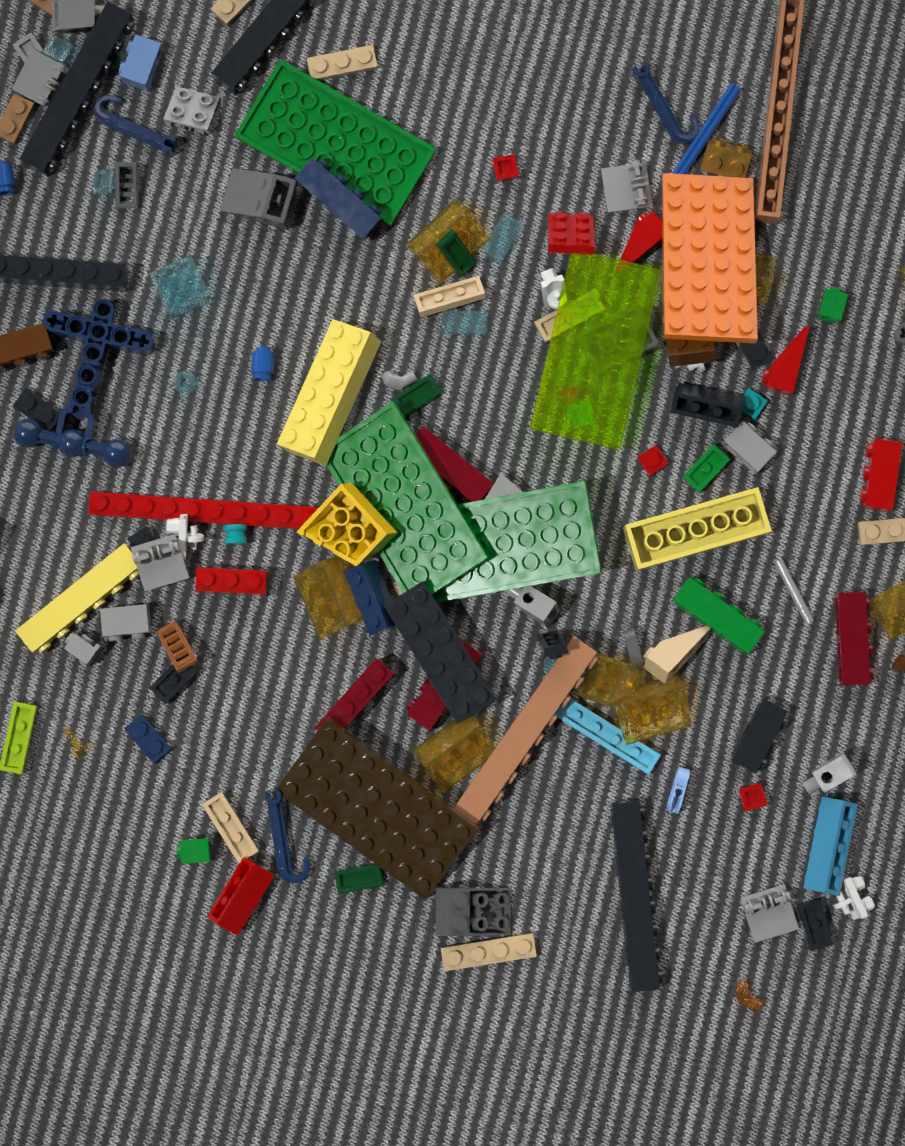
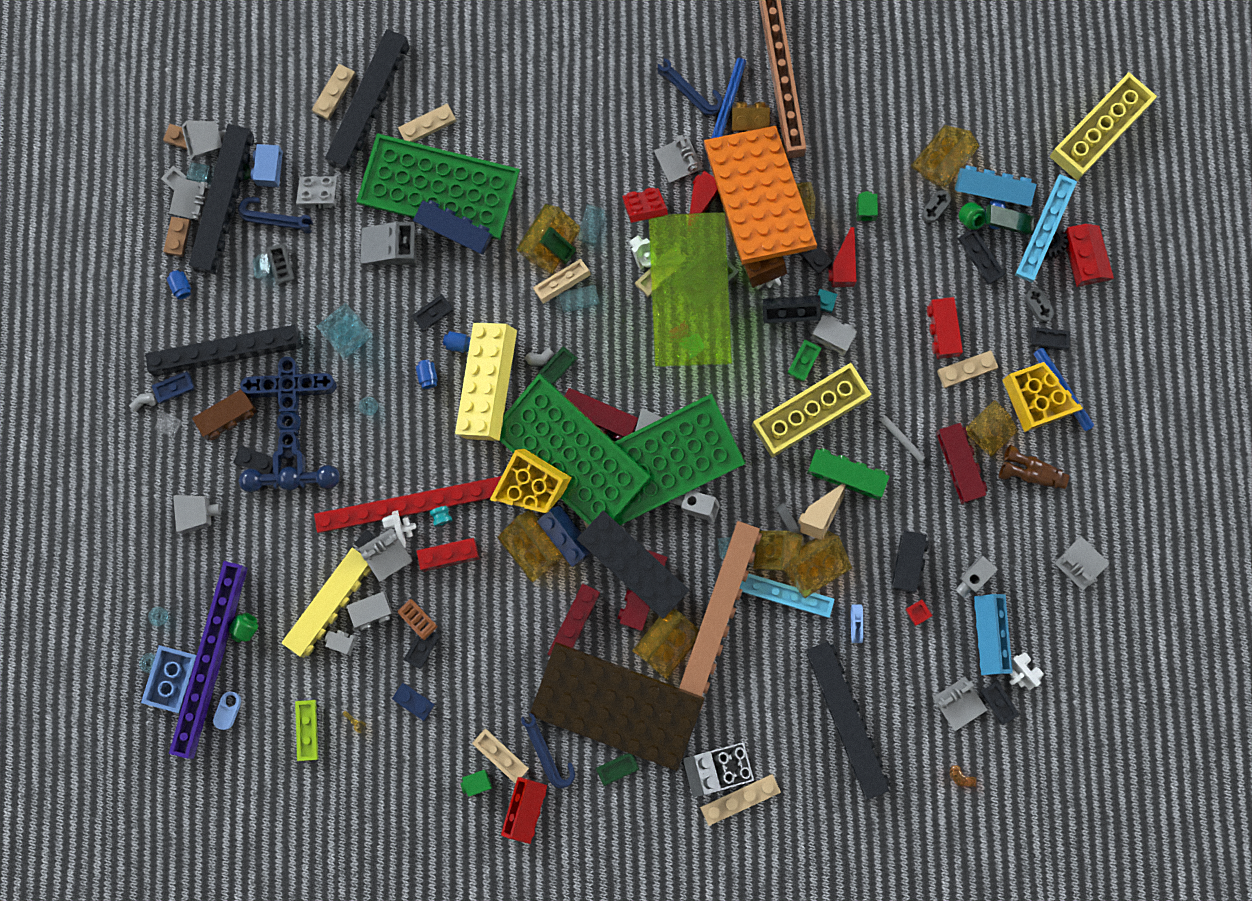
camera: 10 degrees left, 5 degrees down
red plate [492,154,519,182] -> none
black plate [537,630,568,659] -> none
red plate [636,445,669,477] -> none
none -> black plate [411,294,454,332]
none -> blue brick [443,331,471,353]

